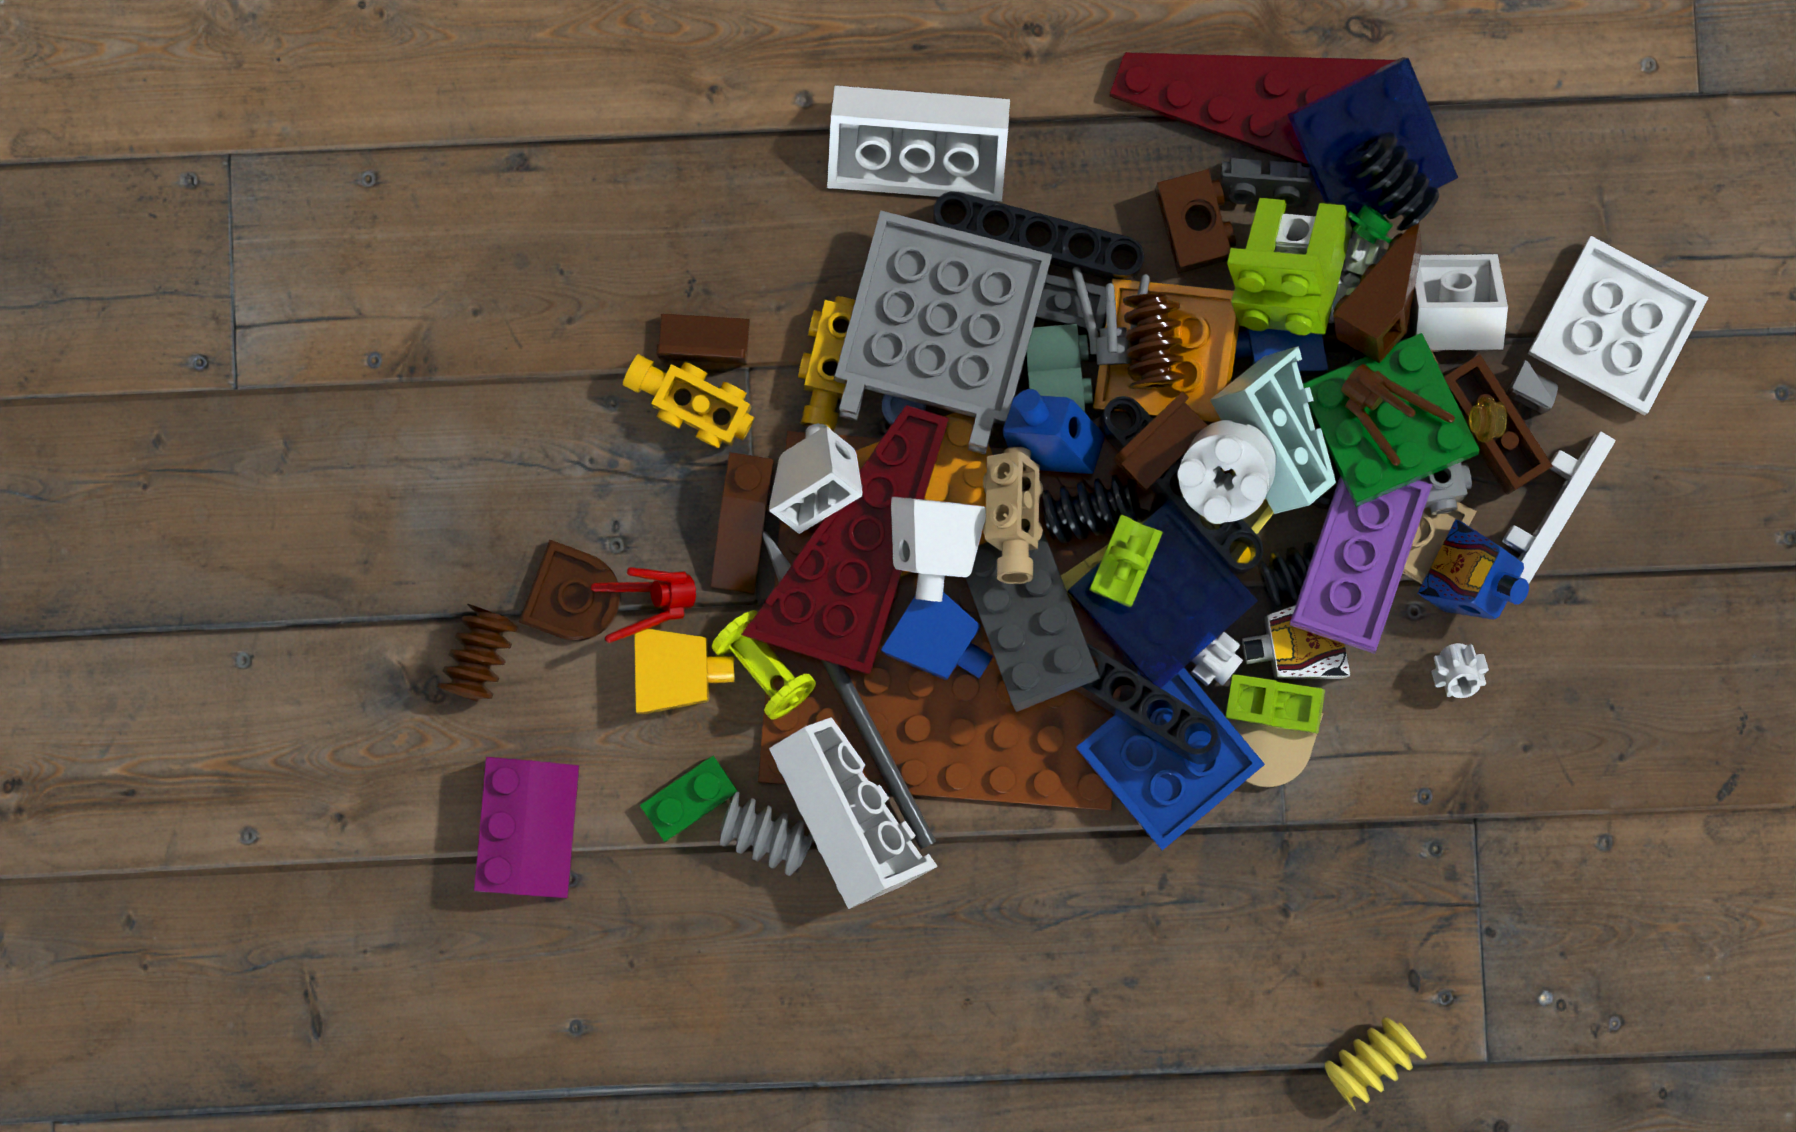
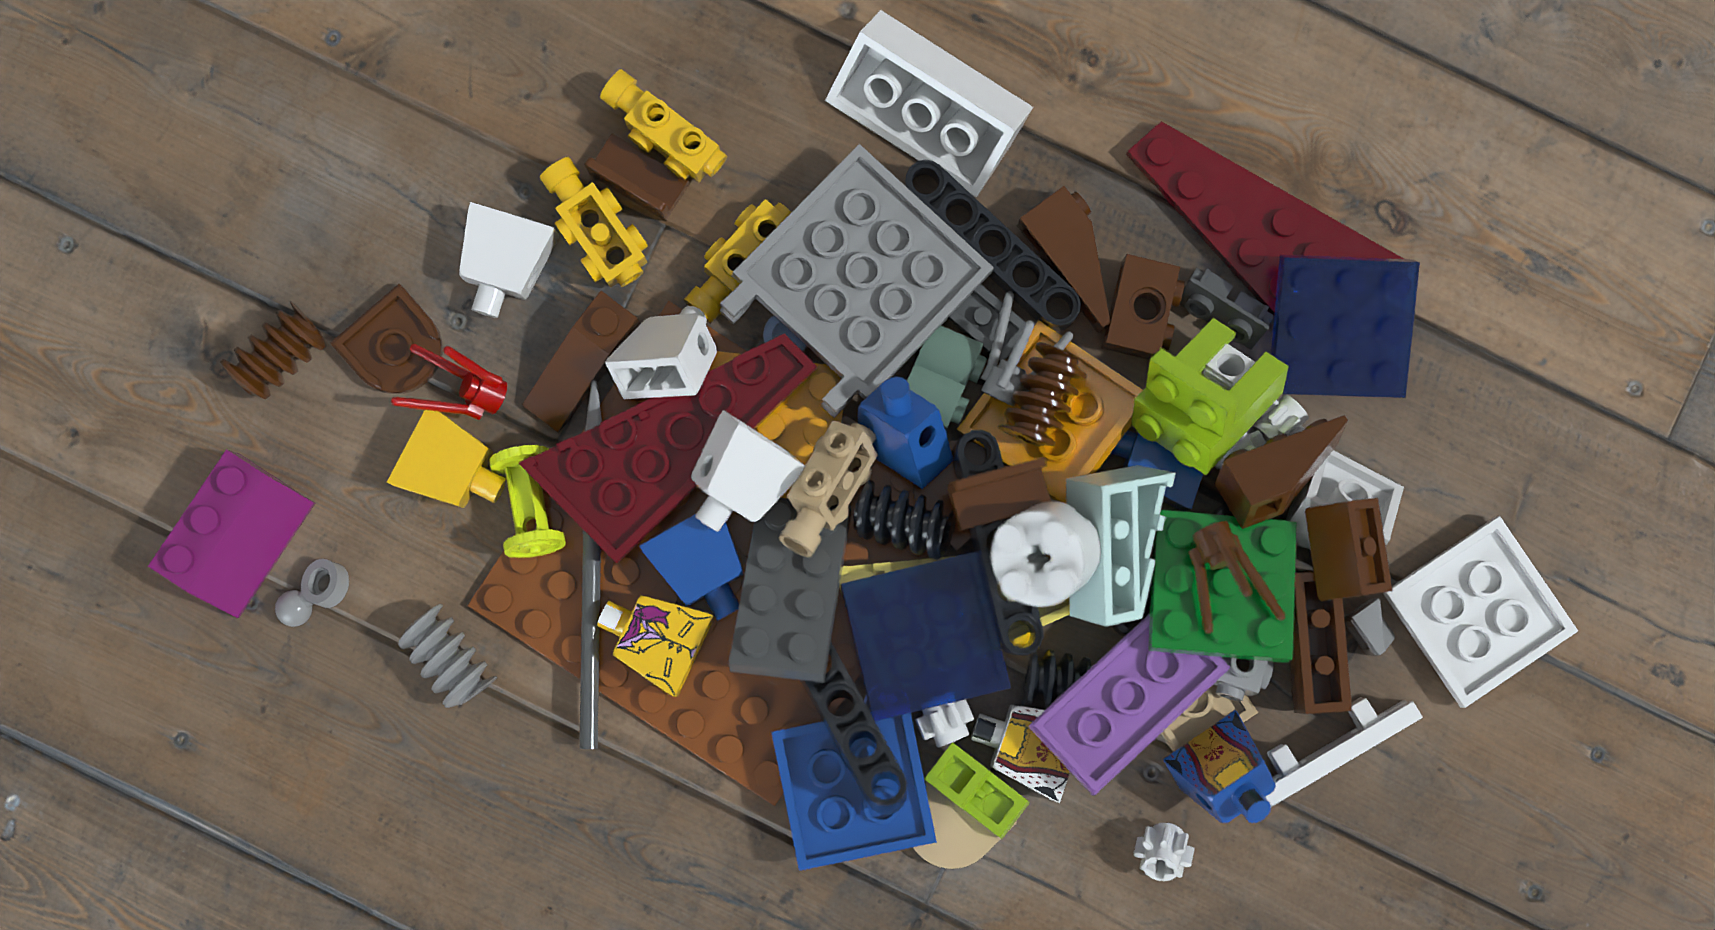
camera: 20 degrees right, 0 degrees up
green plate [640,755,738,842] -> none
white wedge [769,717,938,909] -> none
lime hips [1089,514,1163,608] -> none
black piece [1344,132,1440,231] -> none
green plate [1347,204,1393,244] -> none
clear yellow plate [1469,397,1507,442] -> none
none -> light grey plate [275,559,349,627]
none -> white torso [459,202,559,318]
none -> yellow torso [597,595,715,697]
none -> yellow brick [600,69,727,183]
none -> reddish brown slope [1017,186,1110,334]
none -> reddish brown panel [1305,498,1393,601]

